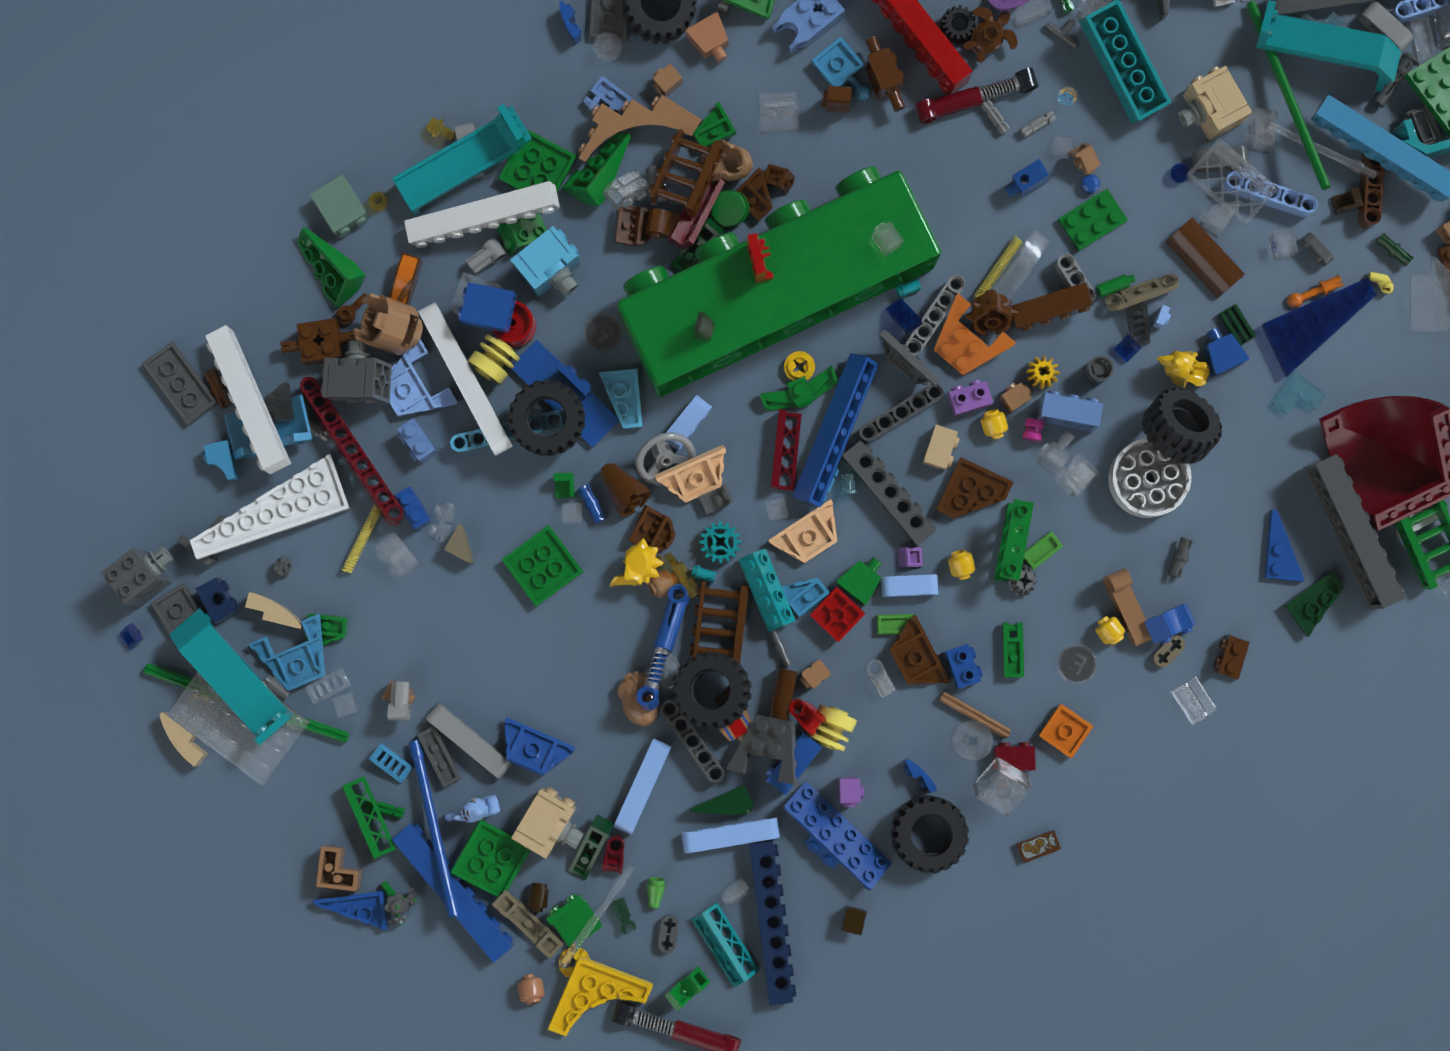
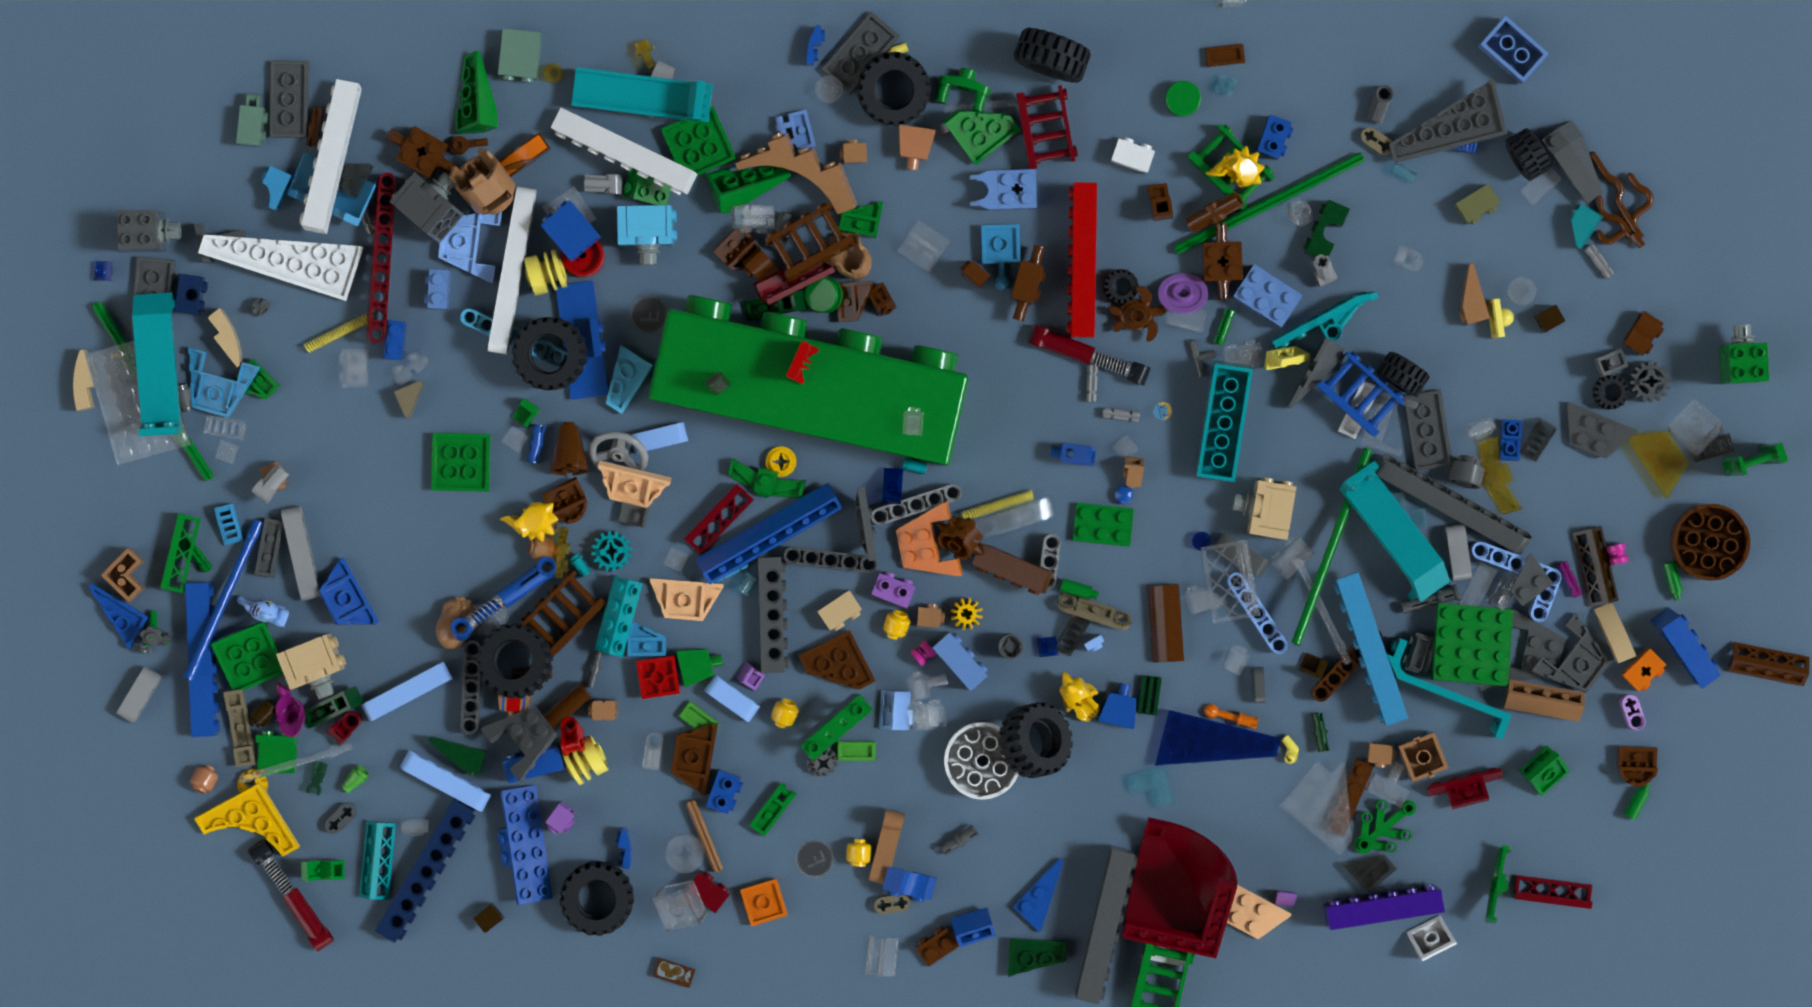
camera: 40 degrees right, 5 degrees up
none -> light grey beam [117,666,162,724]
none -> sand green brick [236,93,268,147]
none -> magenta hair [275,683,305,737]
none -> light blue panel [879,690,911,730]
none -> blue brick [951,907,996,948]

